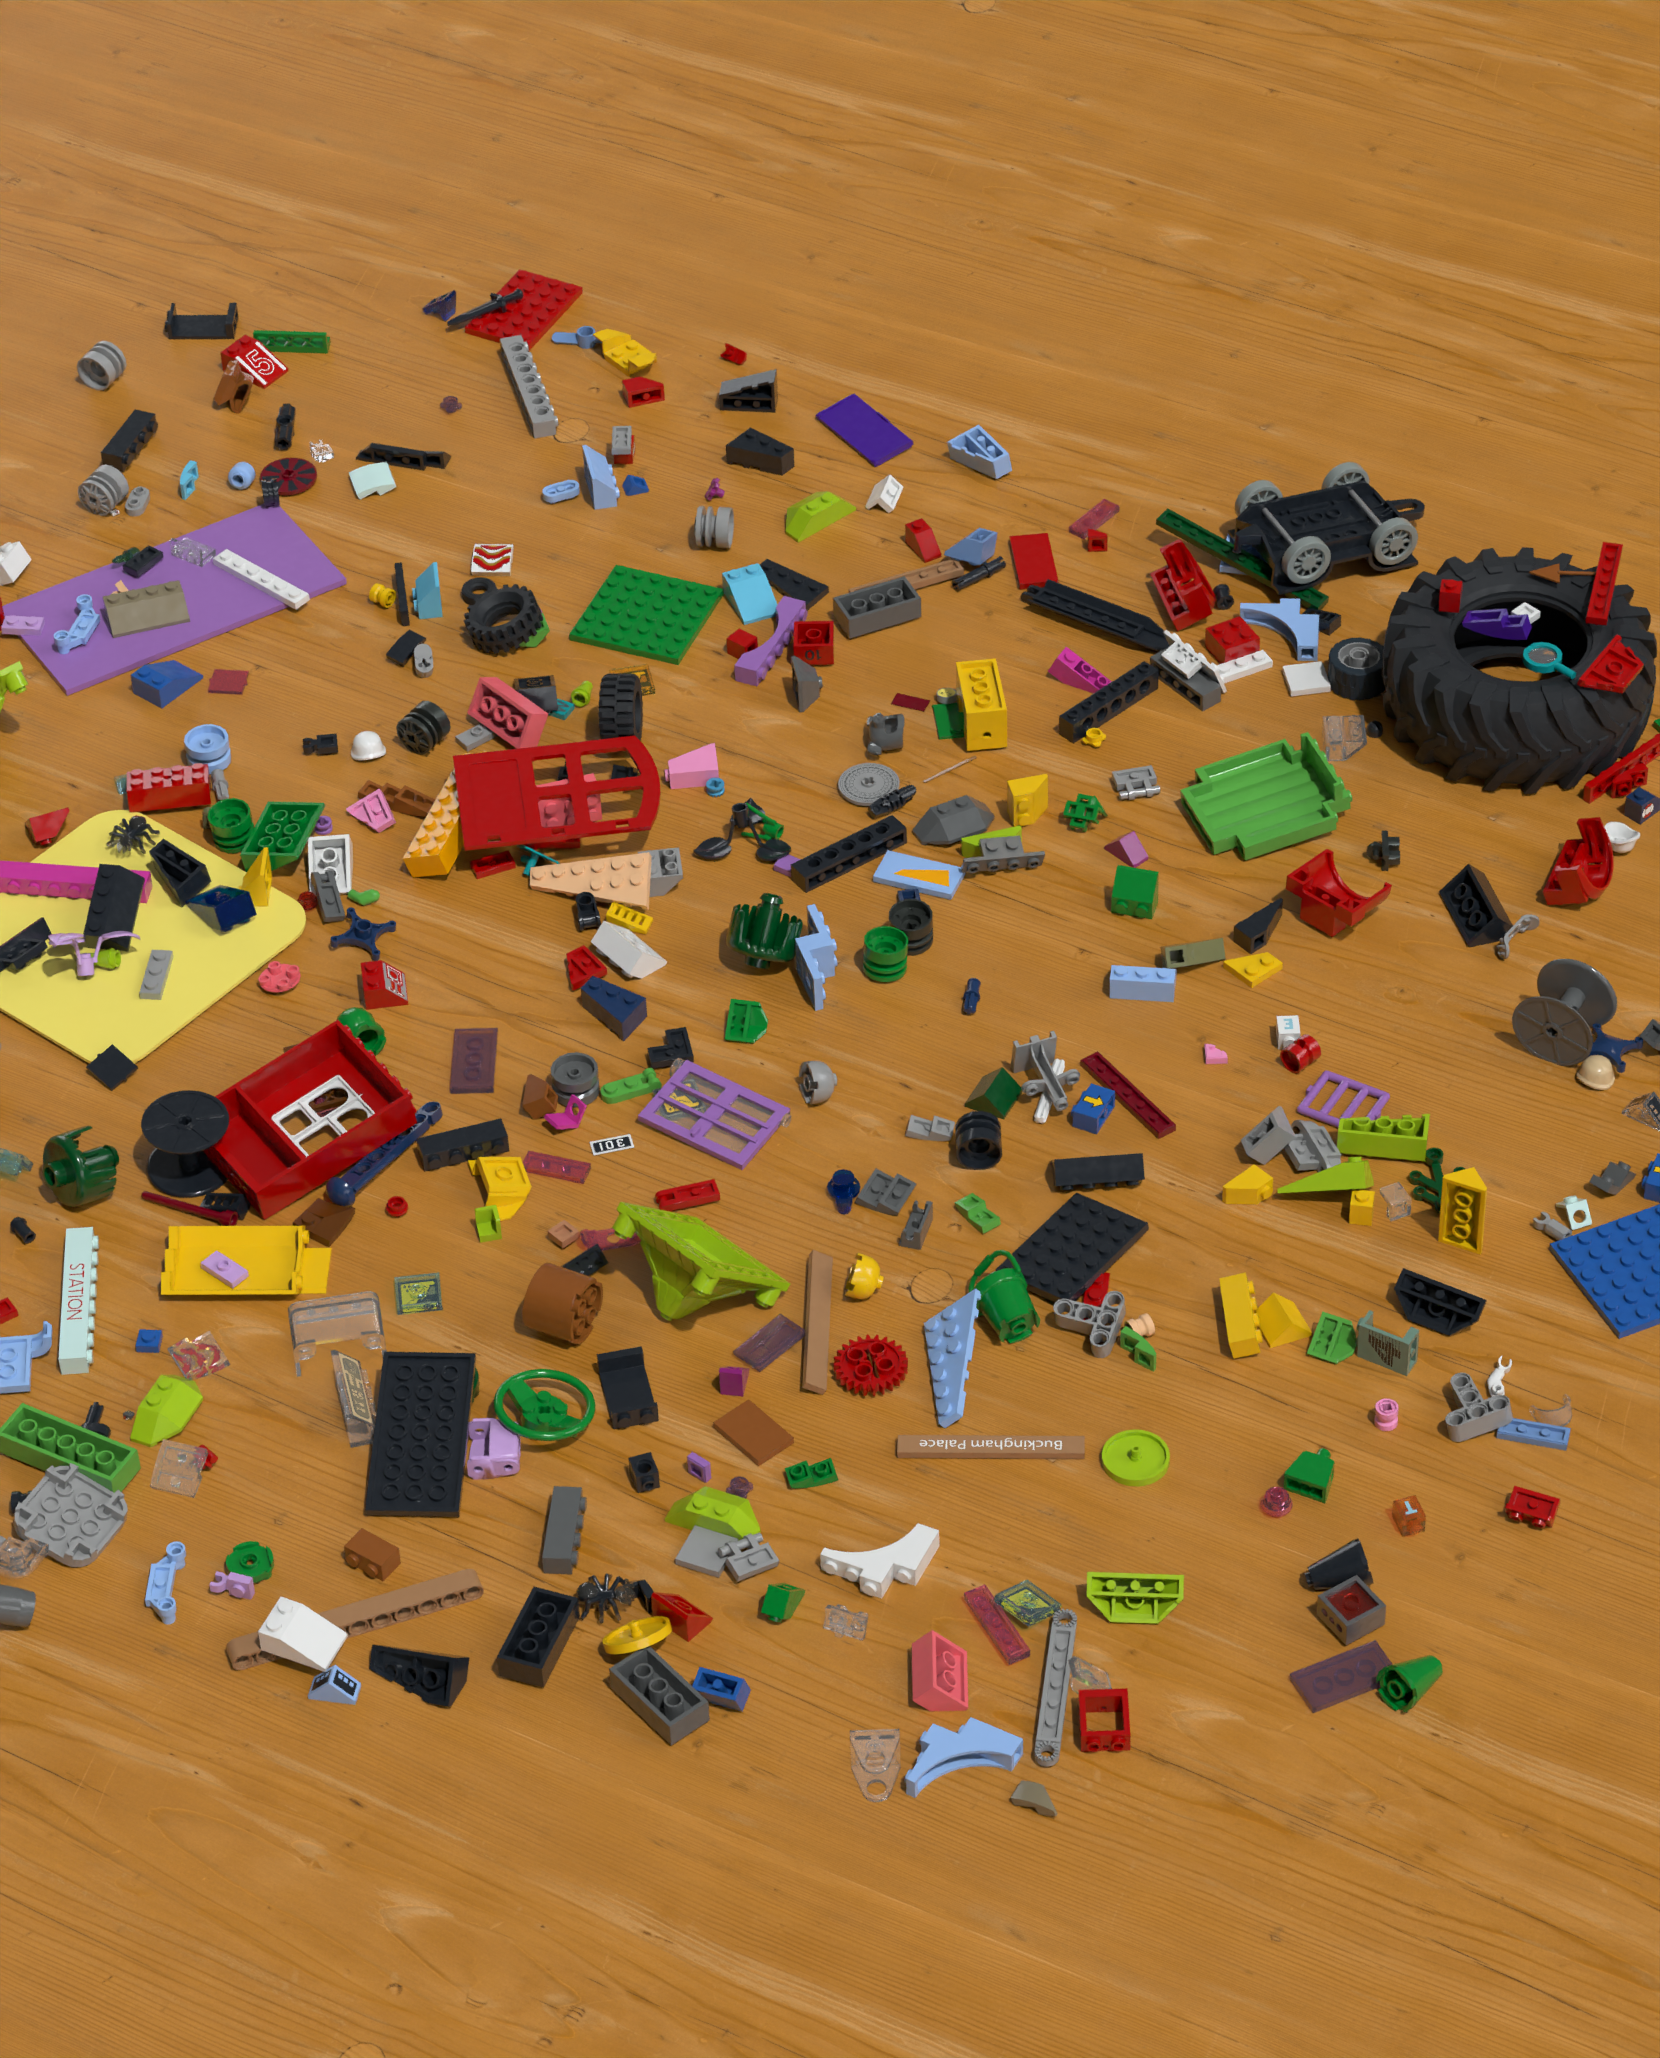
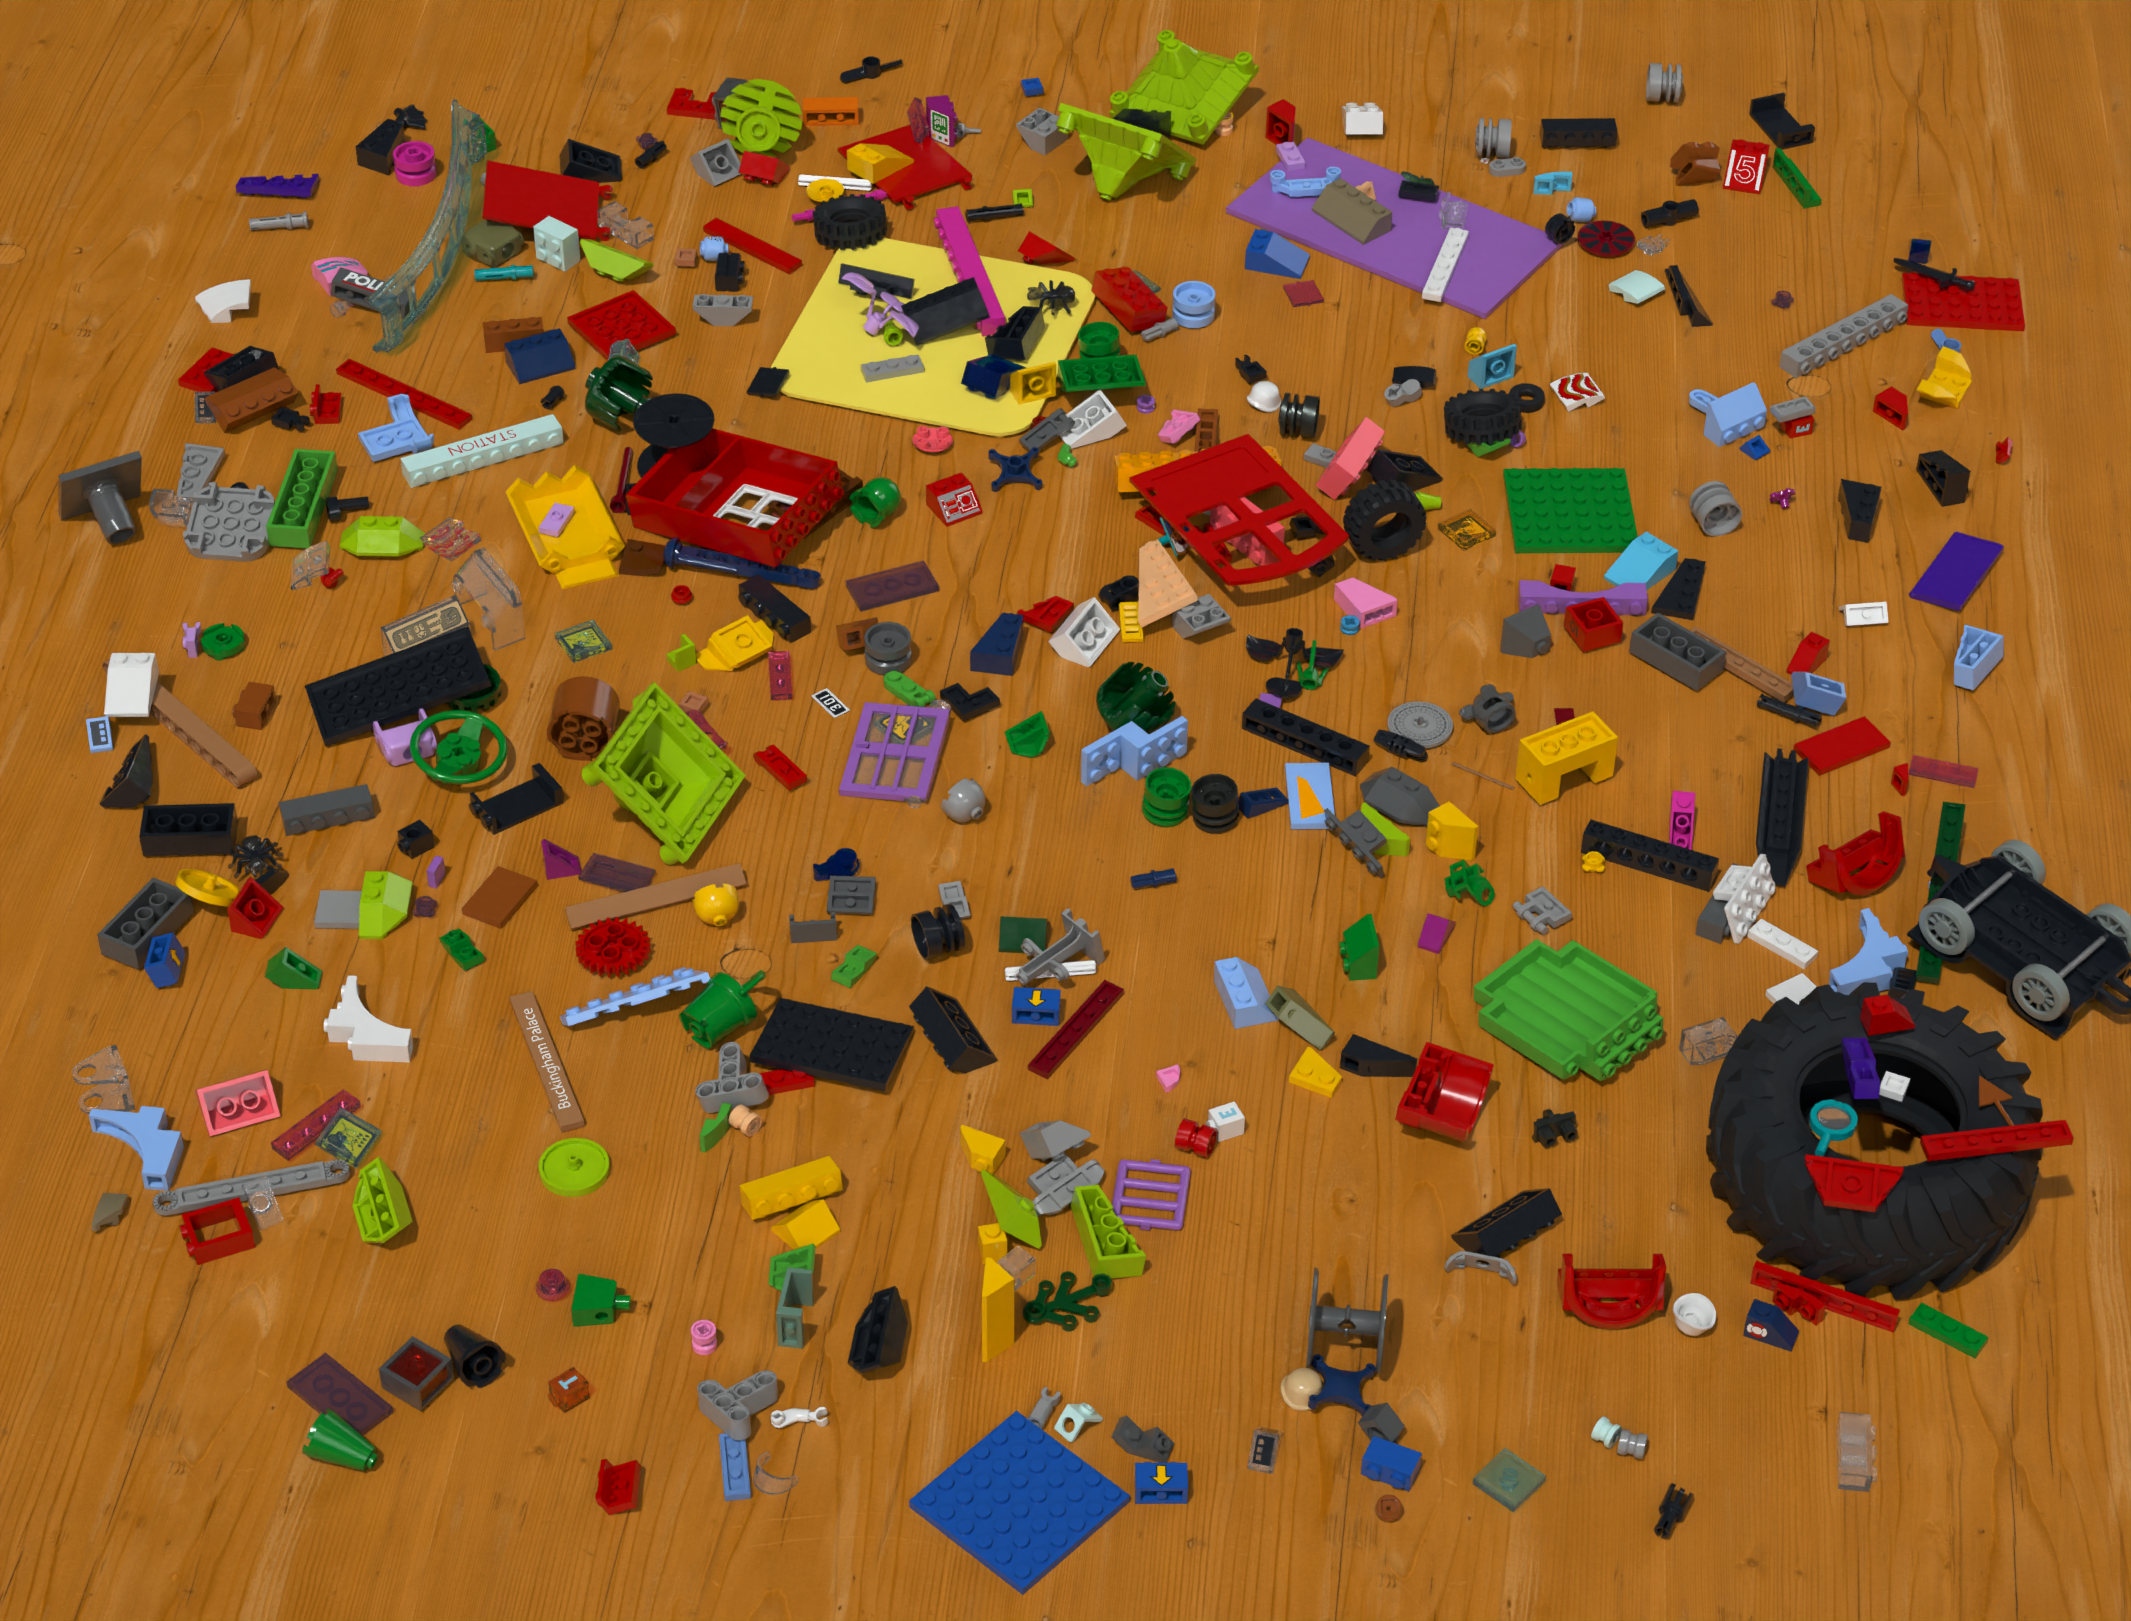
camera: 65 degrees right, 0 degrees up
blue plate [136,1329,163,1353] -> none
light blue plate [145,1541,186,1625] -> none
black tile [394,562,410,627] -> none
dark pink bracket [544,1095,587,1130] -> none
light grey plate [718,1533,779,1582] -> none
lime wedge [786,491,856,543] -> none
clear hips [823,1604,869,1641] -> none
red brick [1205,616,1260,664] -> none
black bush [1213,584,1234,610] -> none

